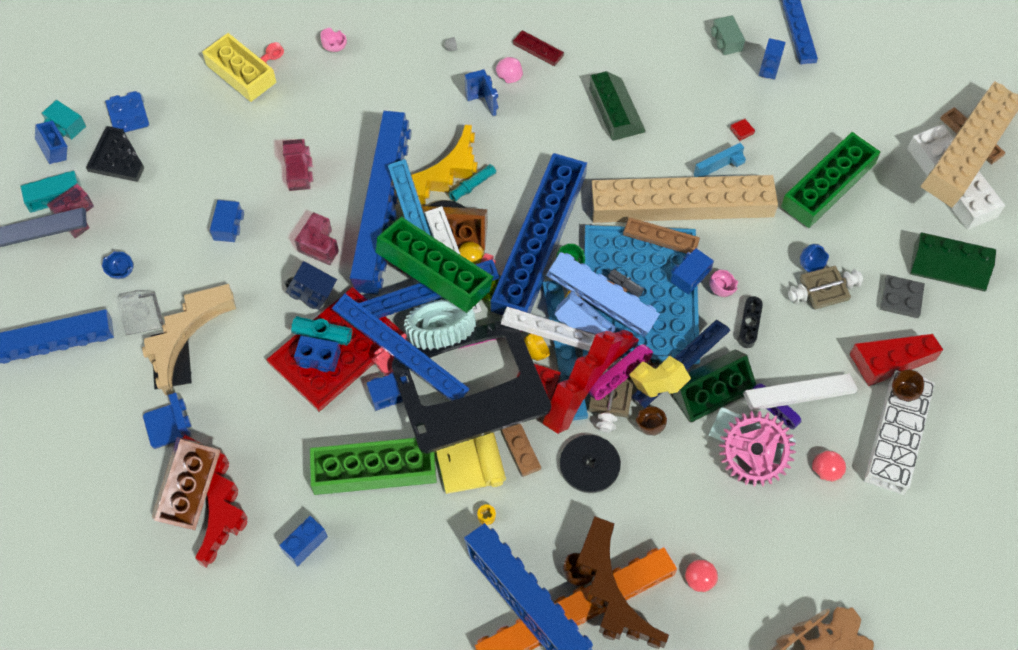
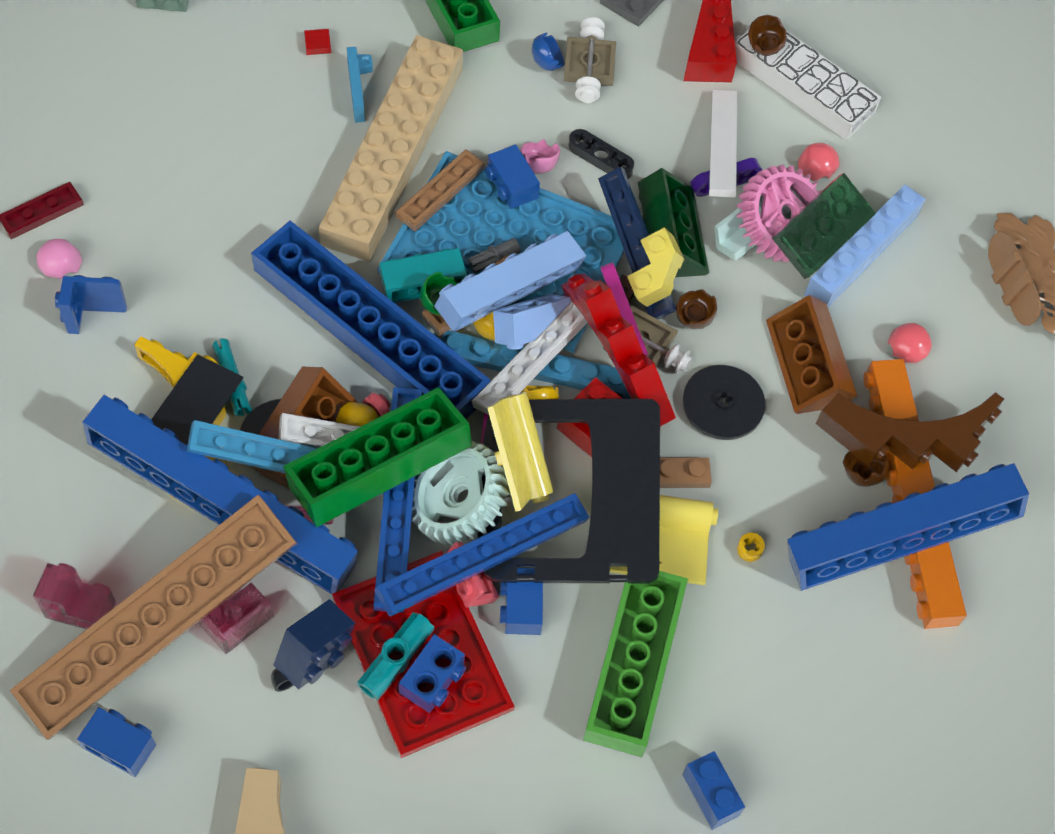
camera: 75 degrees left, 0 degrees up
dark green slope [589,71,646,141] -> none
none -> medium nougat plate [10,495,297,740]
none -> black window [151,354,244,445]
none -> teal brick [379,248,467,303]
none -> light yellow door [488,392,553,511]
none -> dark orange slope [766,295,857,414]
none -> clear green plate [772,173,876,279]
none -> light blue brick [804,185,926,307]

